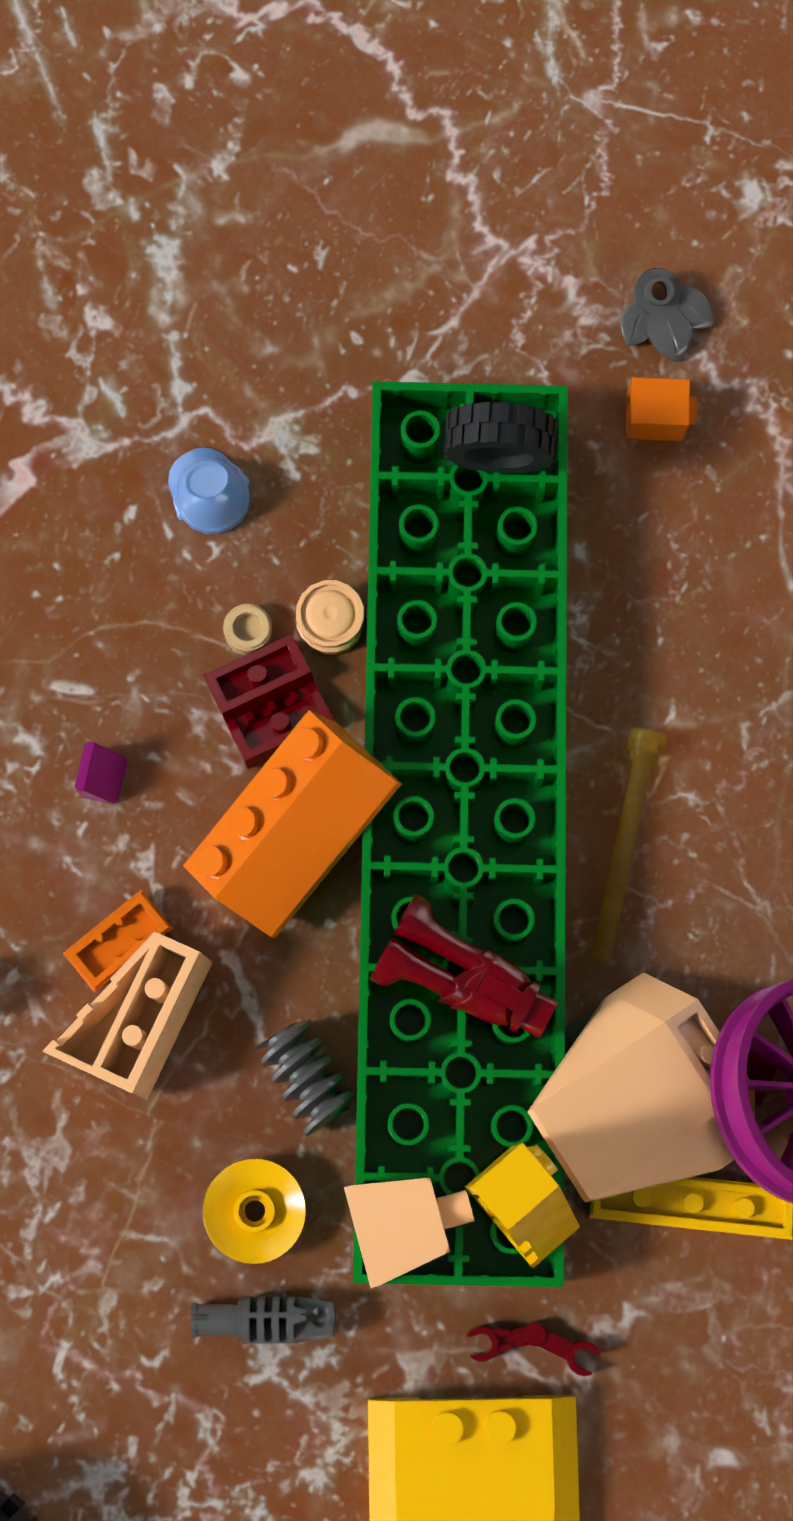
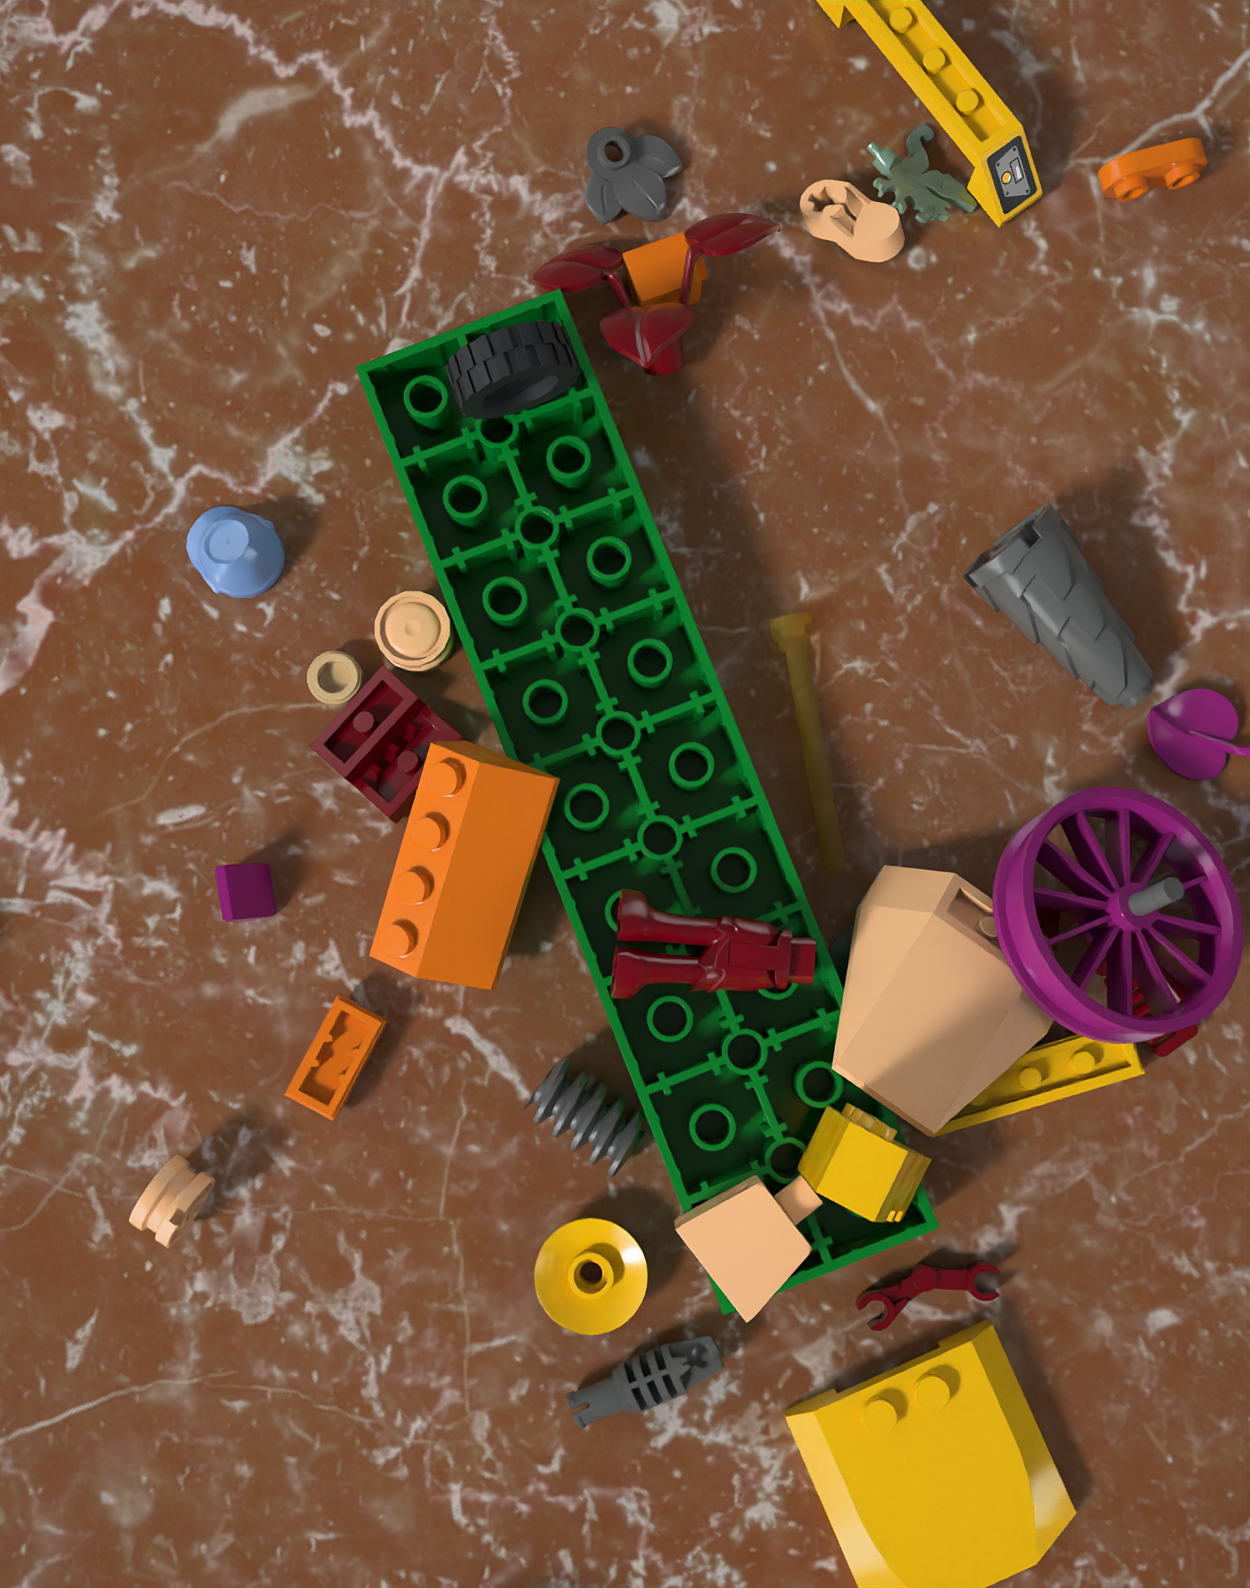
camera: 15 degrees left, 5 degrees up
light nougat wedge [42,932,213,1100] -> none
none -> dark red plant [532,213,780,376]

